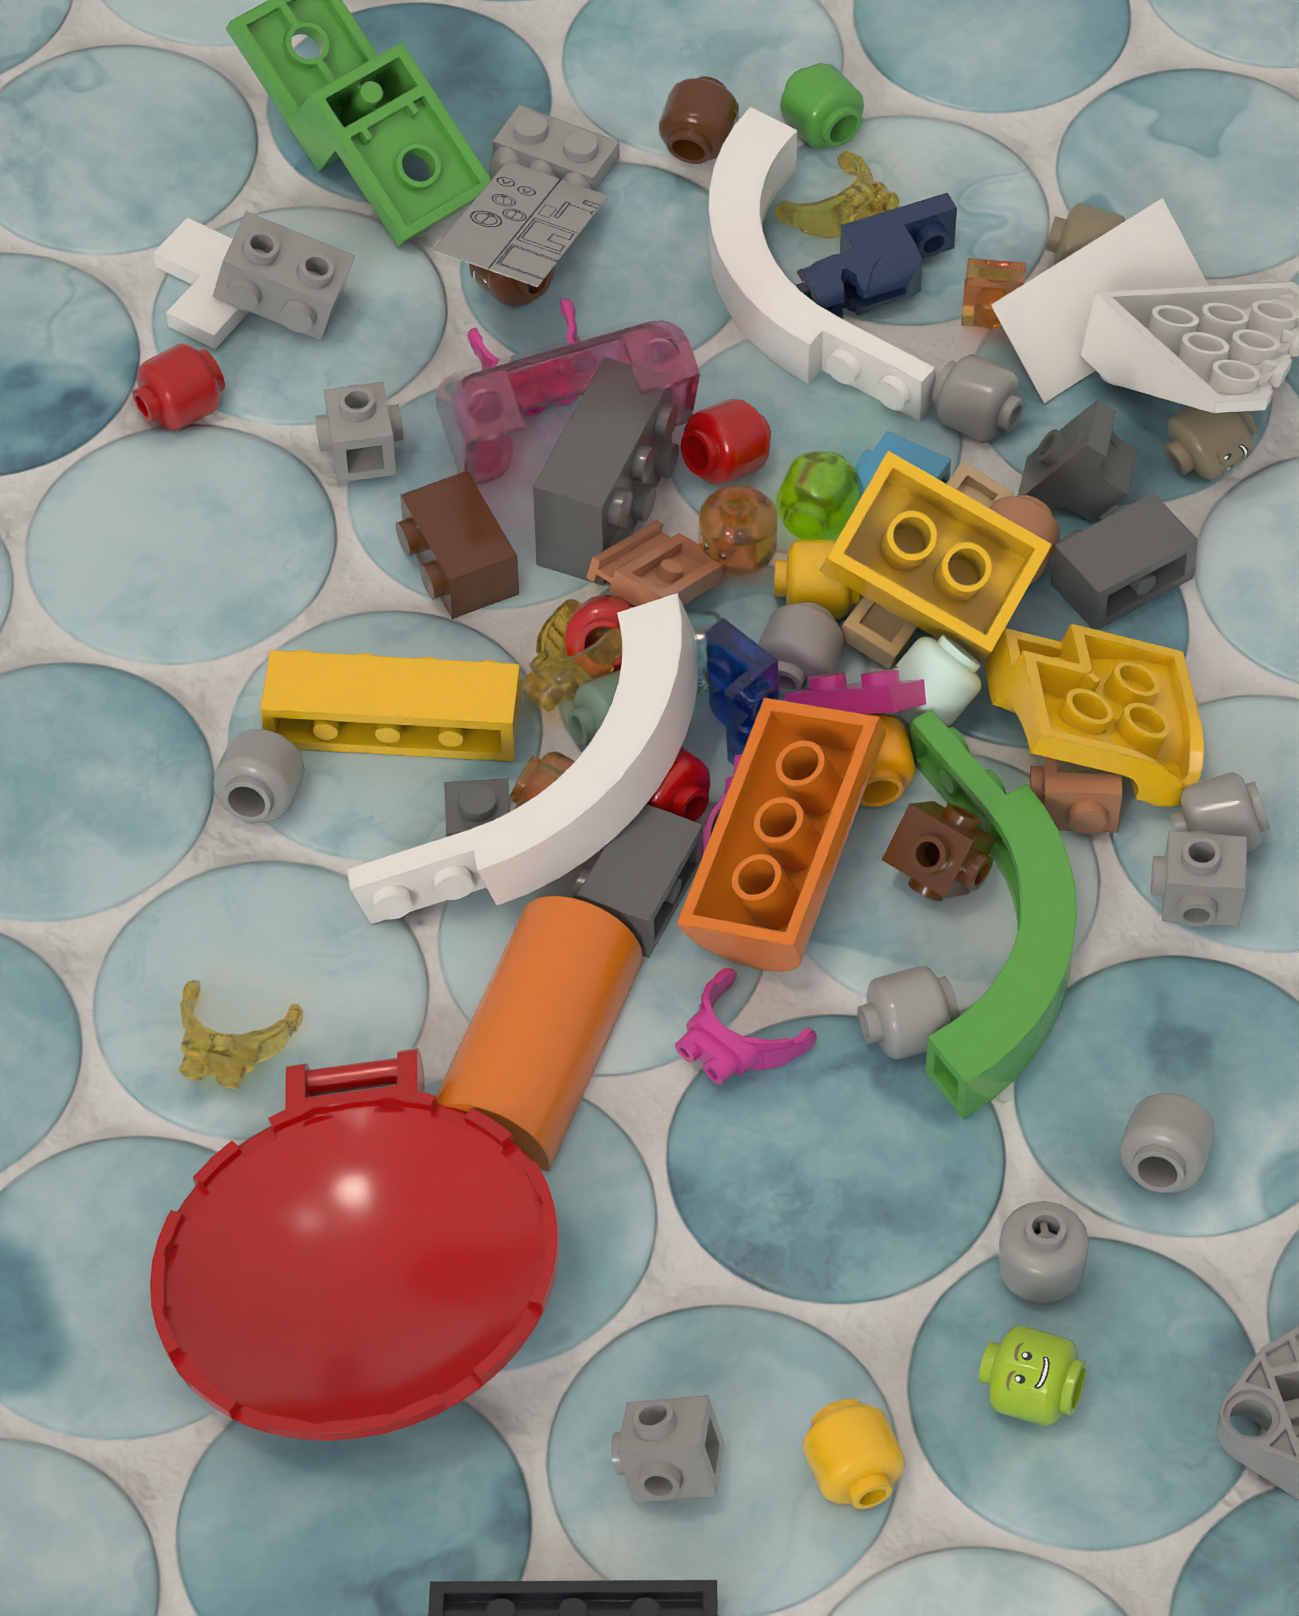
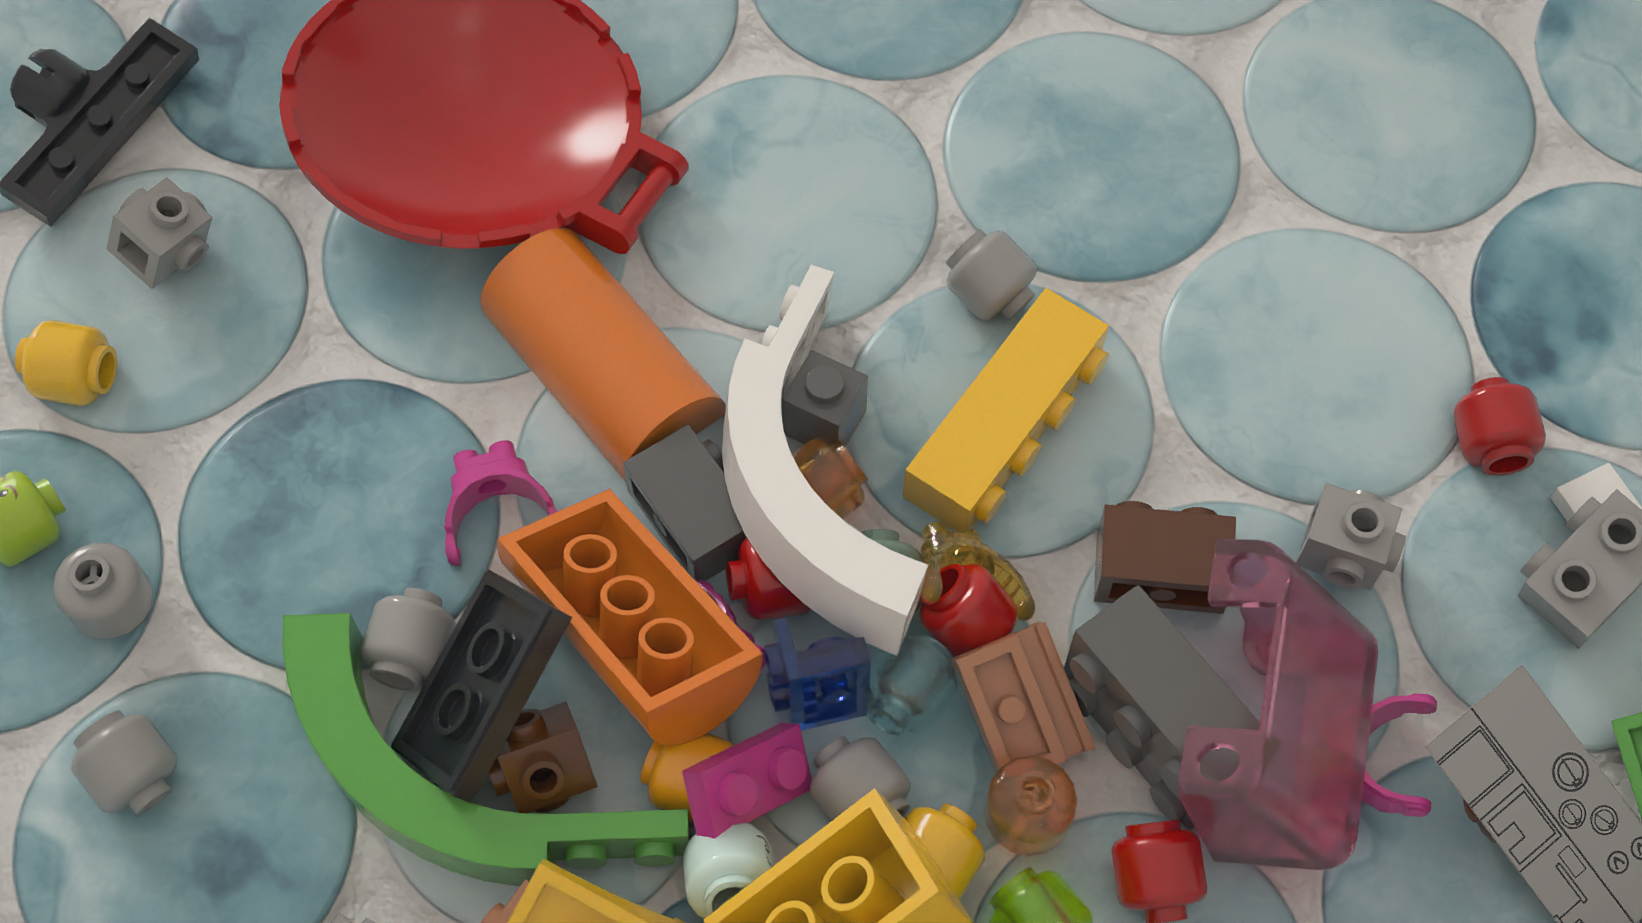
camera: 120 degrees right, 10 degrees up
clear yellow helmet [179,980,303,1089] -> none
none -> black tile [391,569,573,804]

